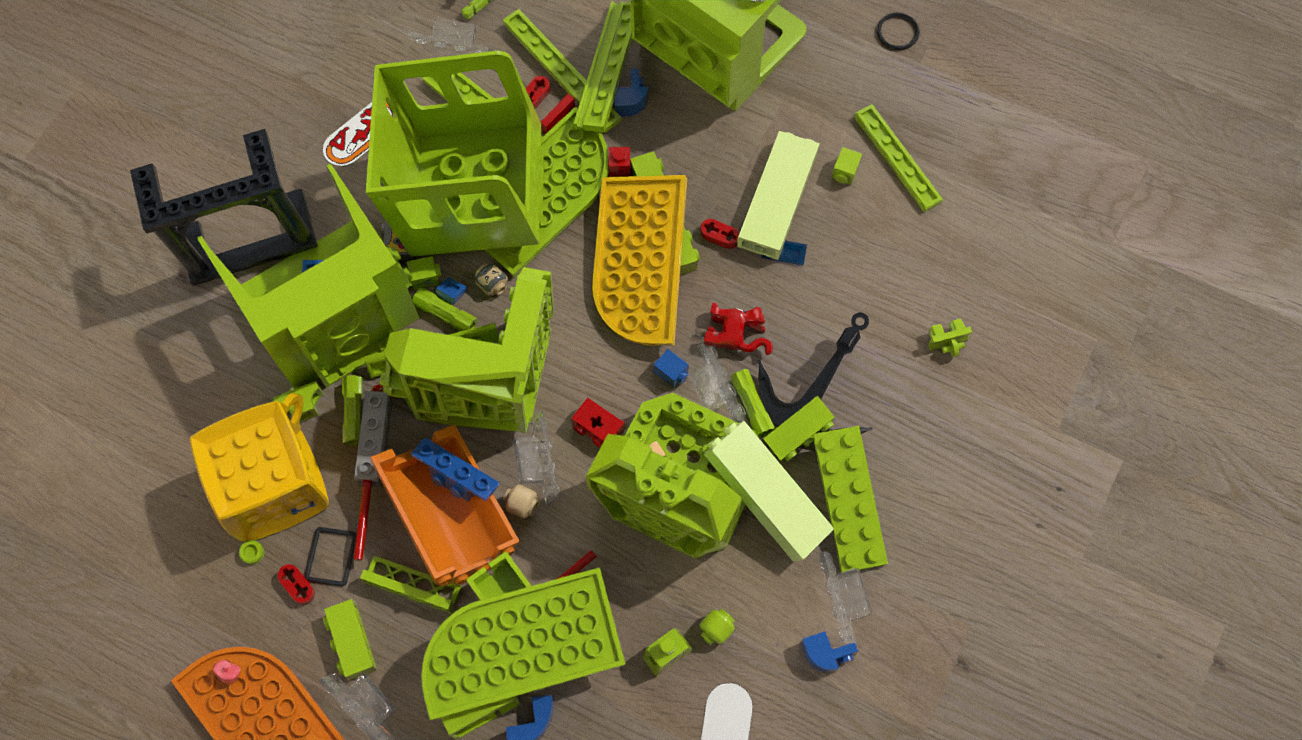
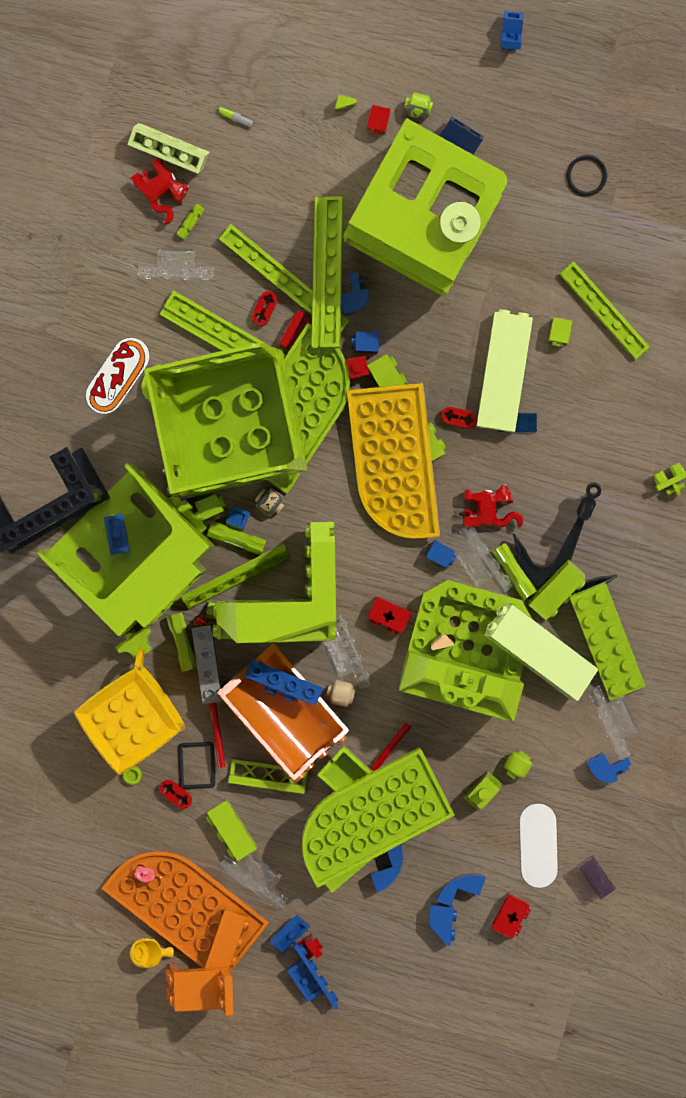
camera: 10 degrees left, 20 degrees up
none -> blue brick [352,332,379,353]

